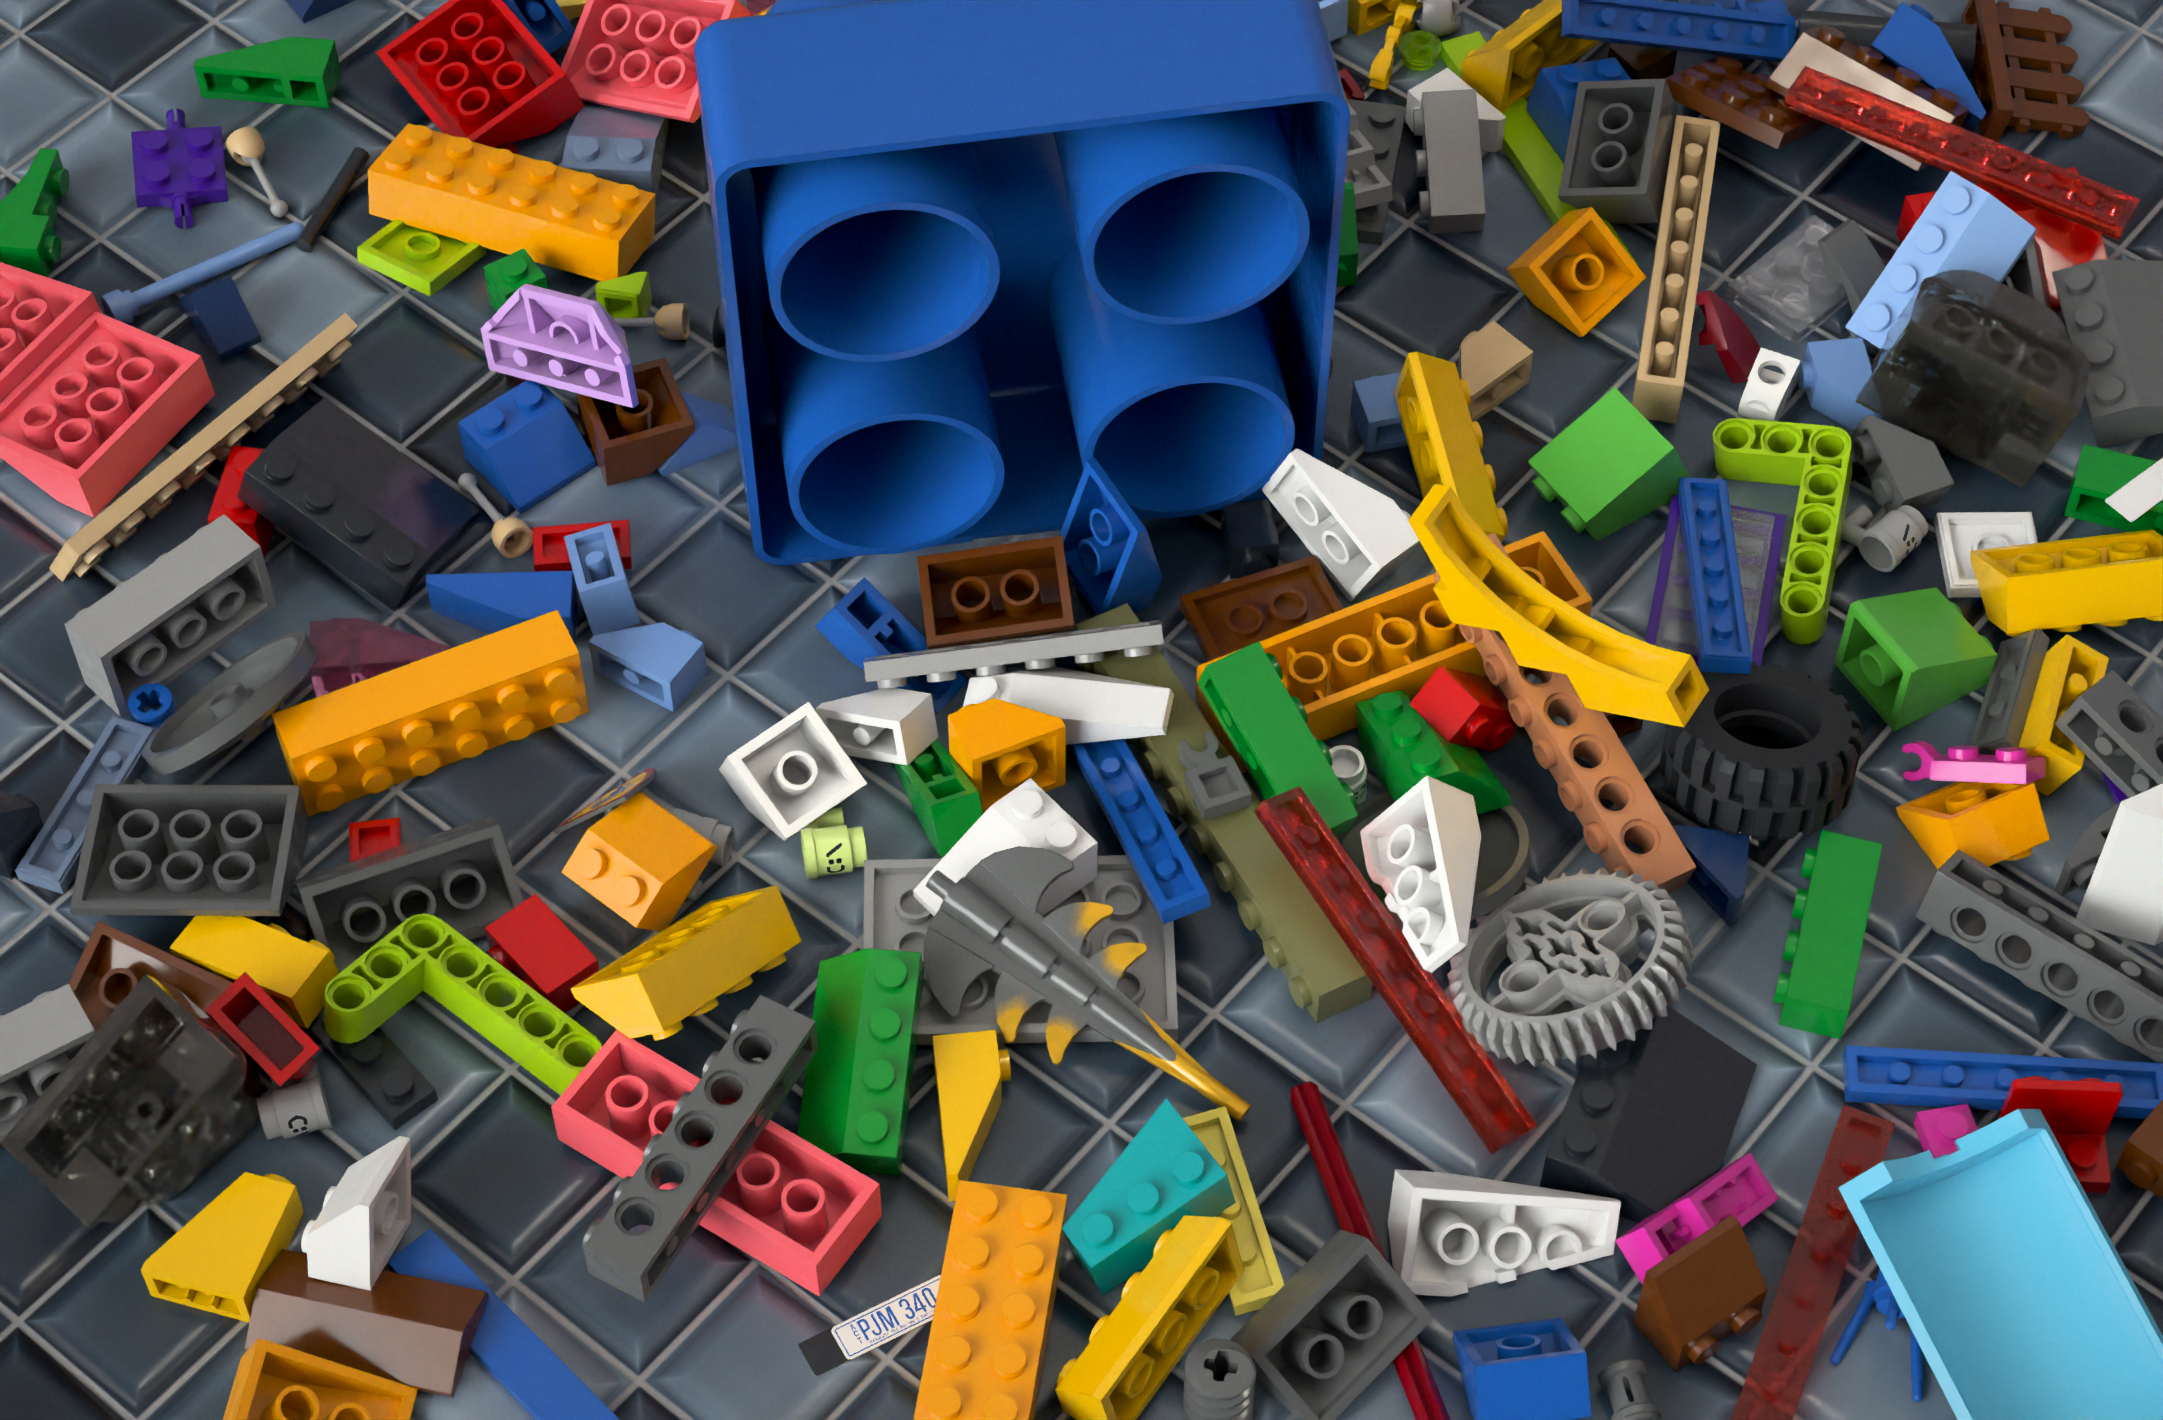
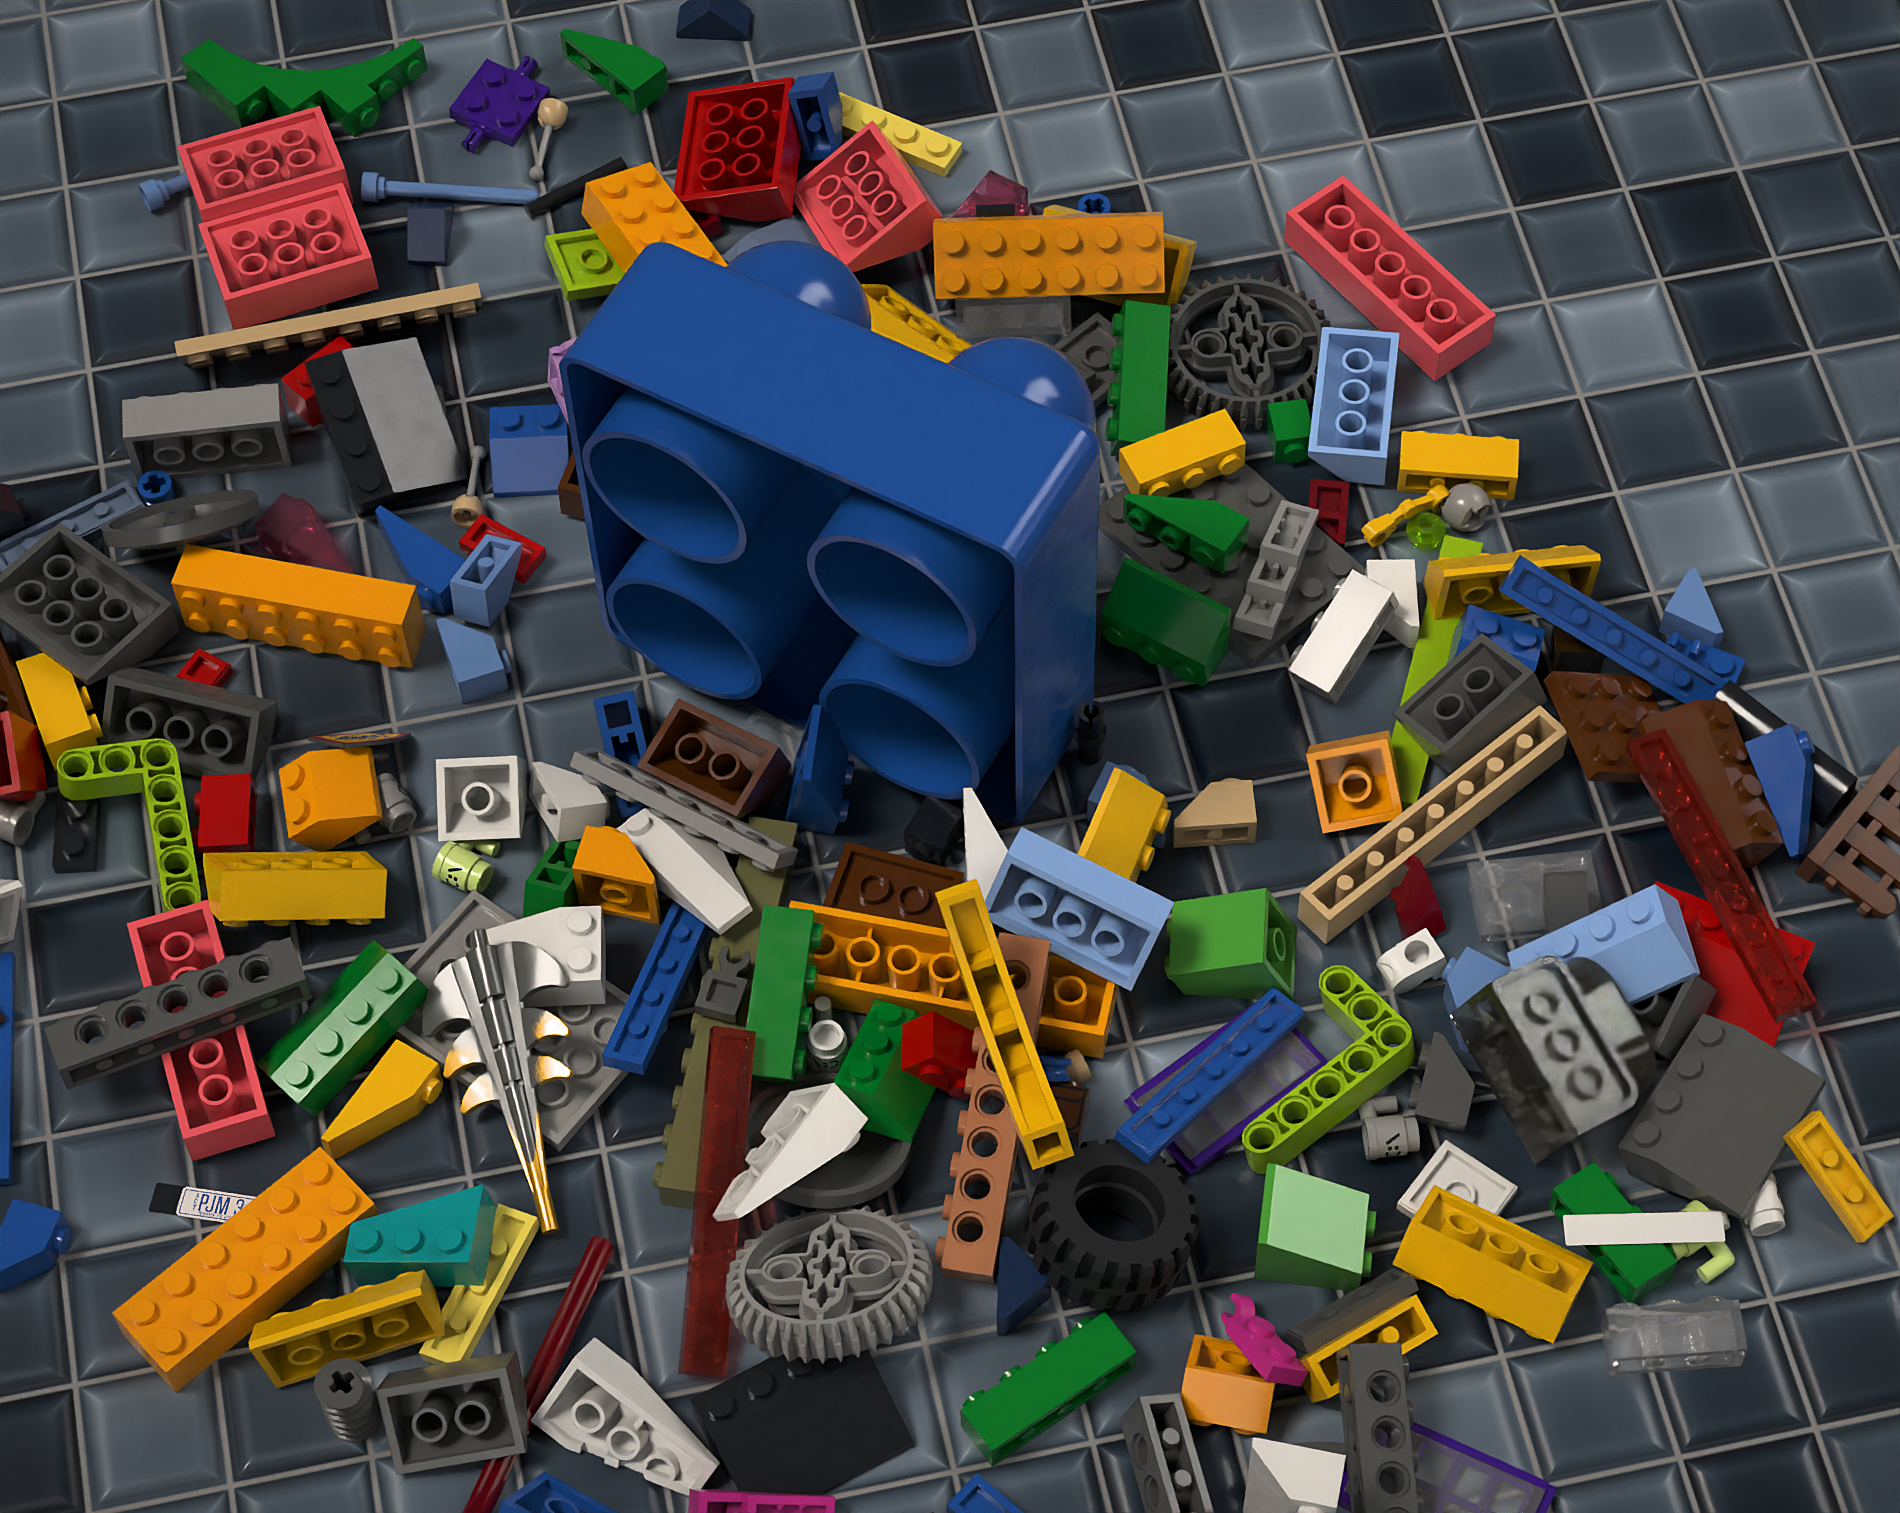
camera: 40 degrees right, 5 degrees up
none -> light blue slope [985,827,1175,991]

